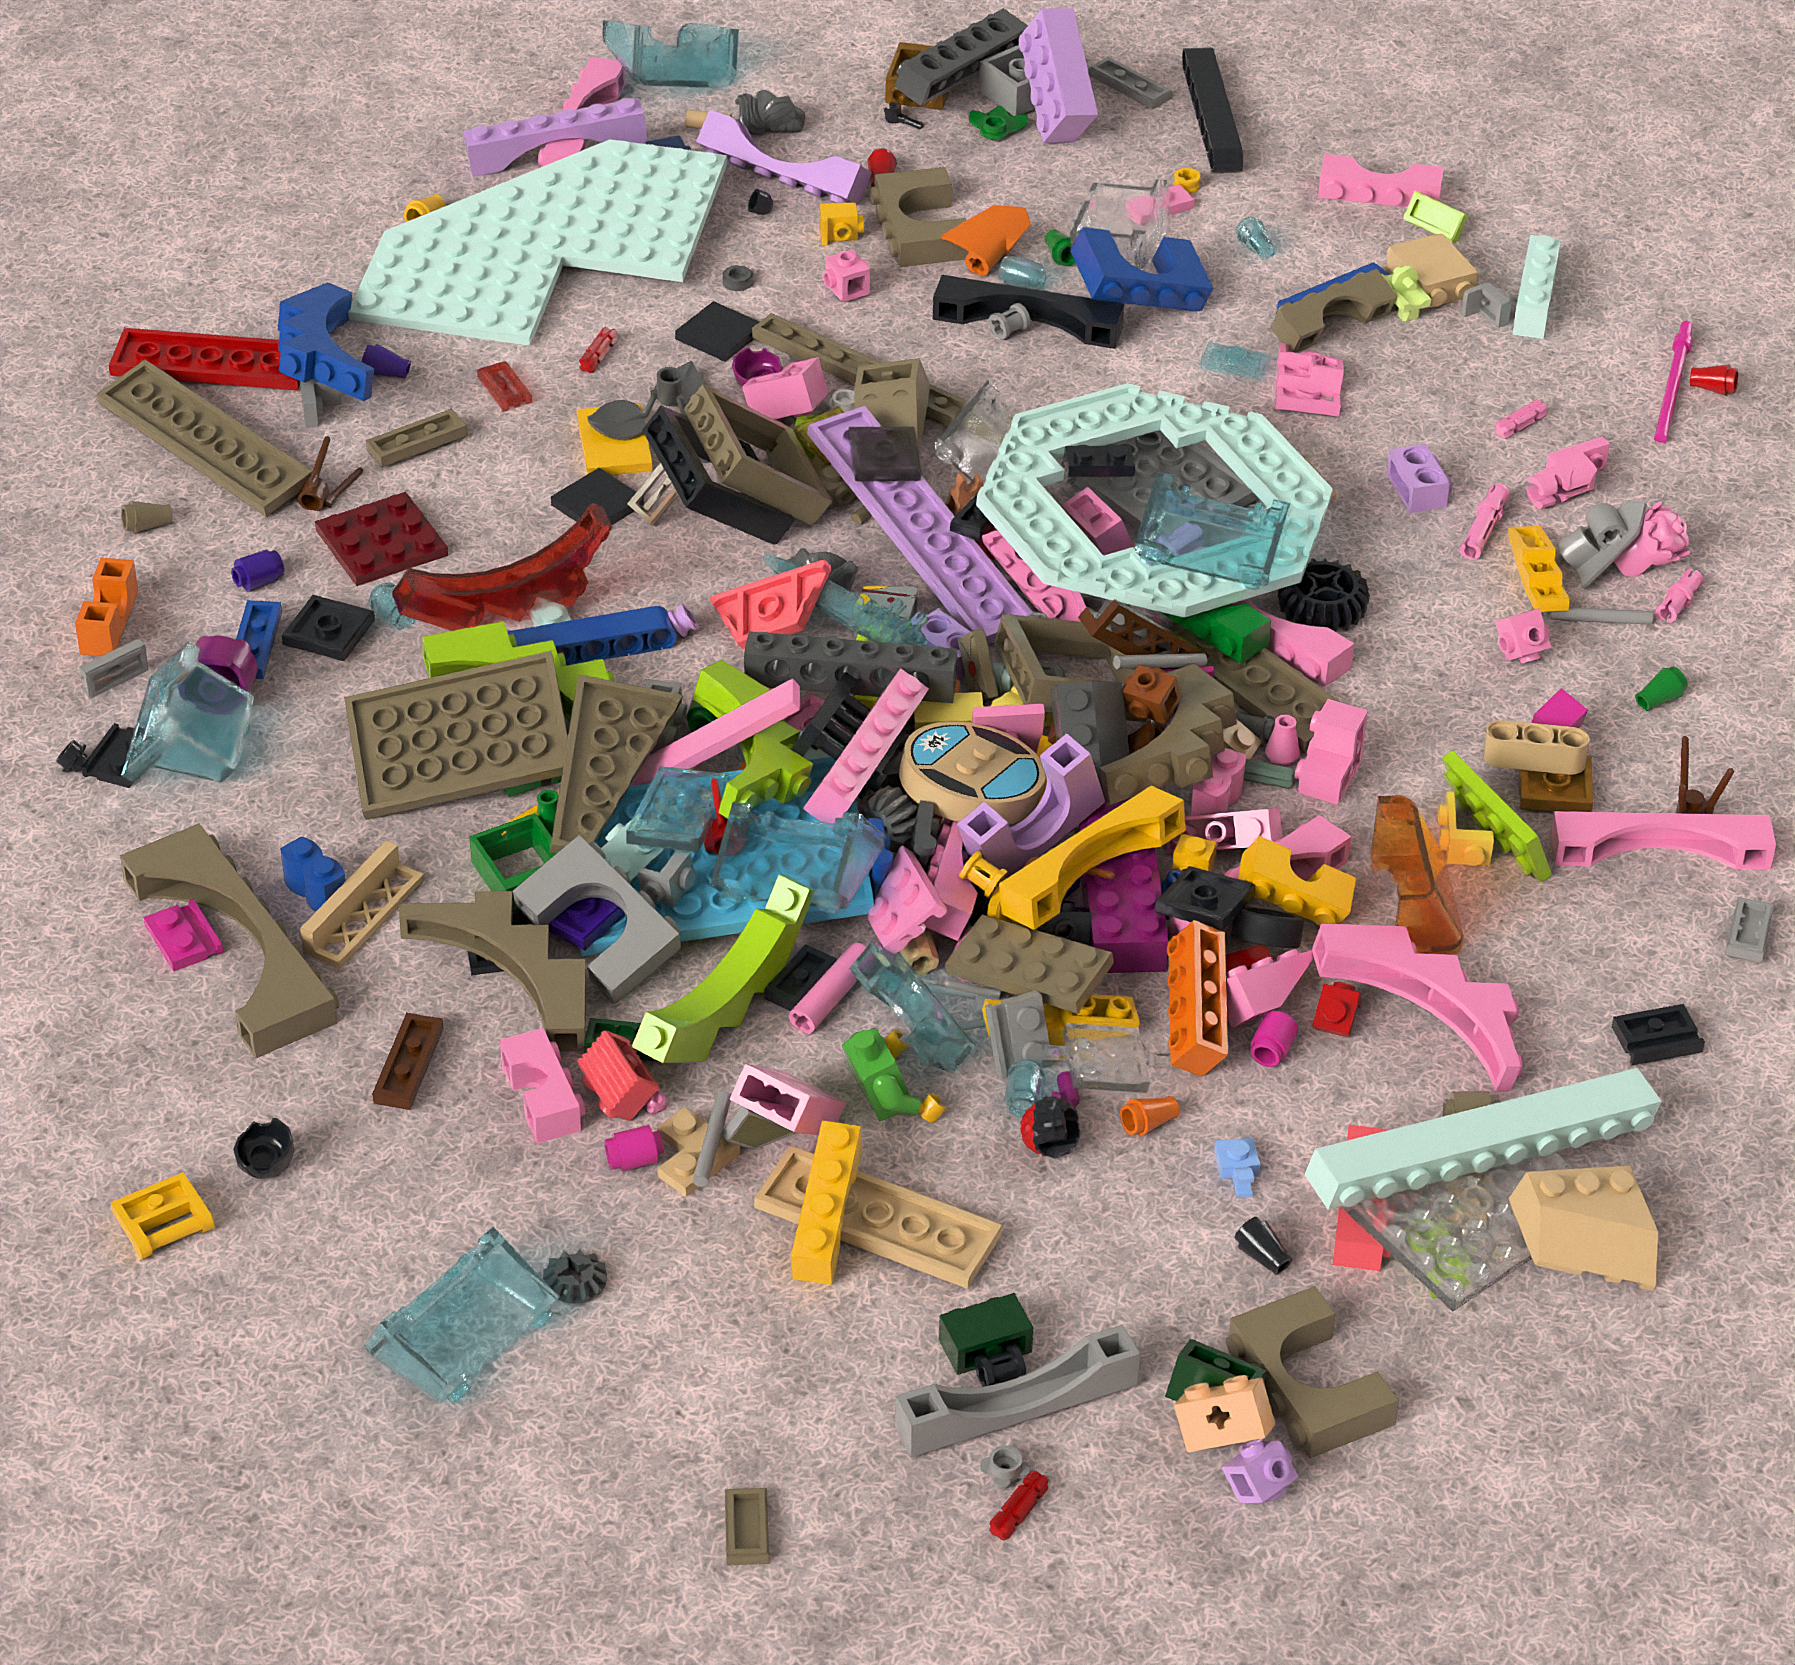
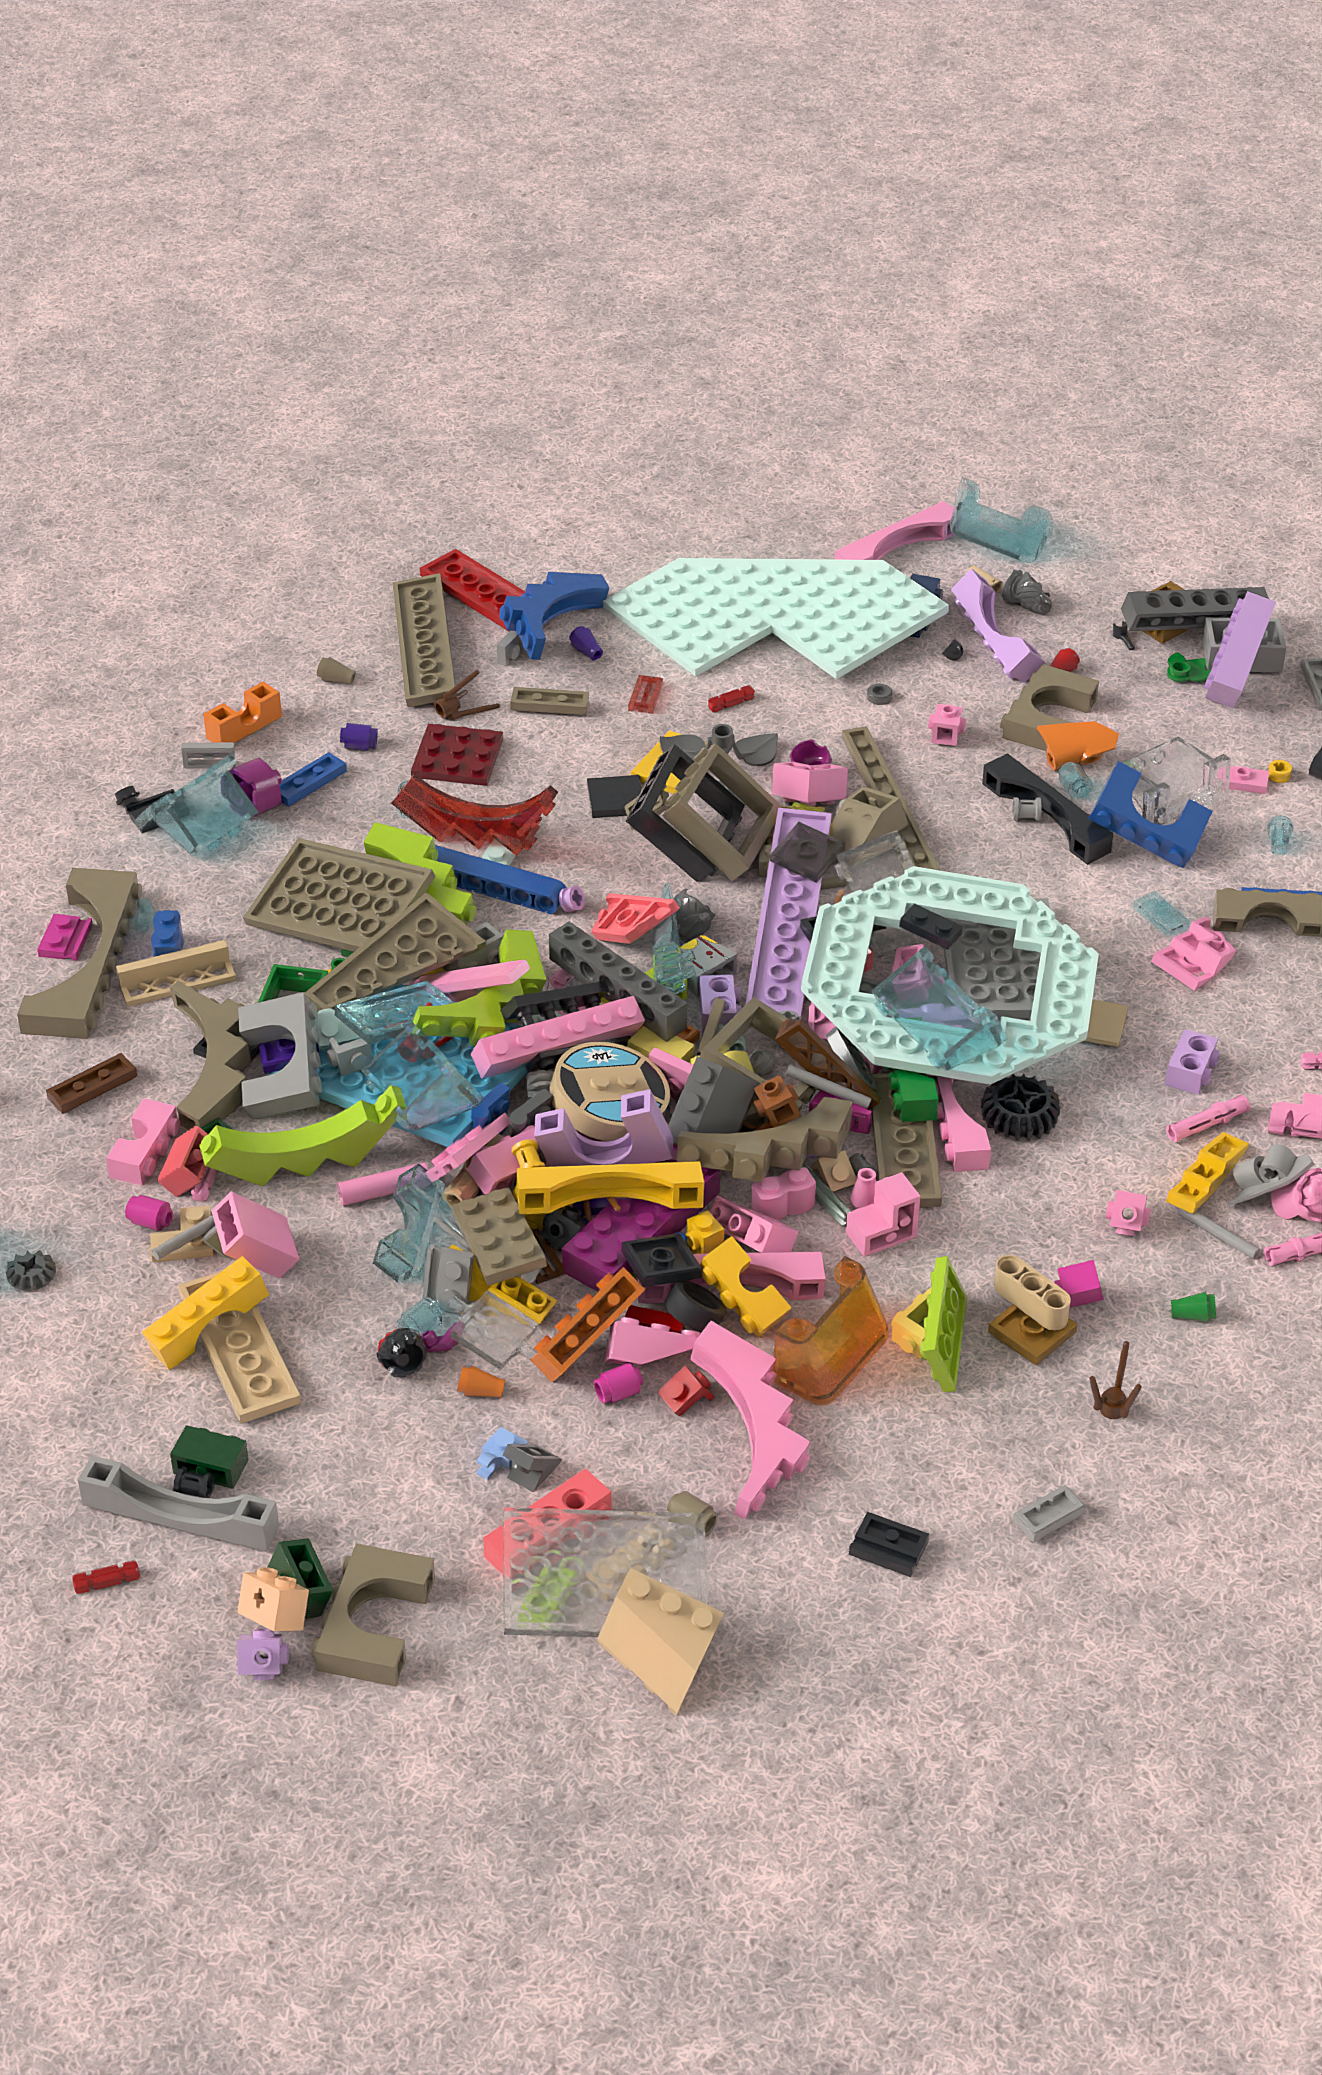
camera: 40 degrees right, 0 degrees up
black plate [282,595,375,661] -> none
yellow cone [404,194,445,222] -> none
lavender arch [463,98,648,176] -> none
black tile [675,301,759,362] -> none
black plate [765,944,837,1011] -> none
yellow brick [819,202,864,245] -> none
bright green torso [842,1028,947,1123] -> none
light grey plate [980,1446,1030,1489] -> none
black cone [1235,1216,1293,1275] -> none
light aqua brick [1304,1068,1662,1210] -> none
bright pink arch [1550,811,1776,869] -> none
none -> clear light blue arm [132,898,156,932]
none -> dark grey slope [502,1444,562,1492]

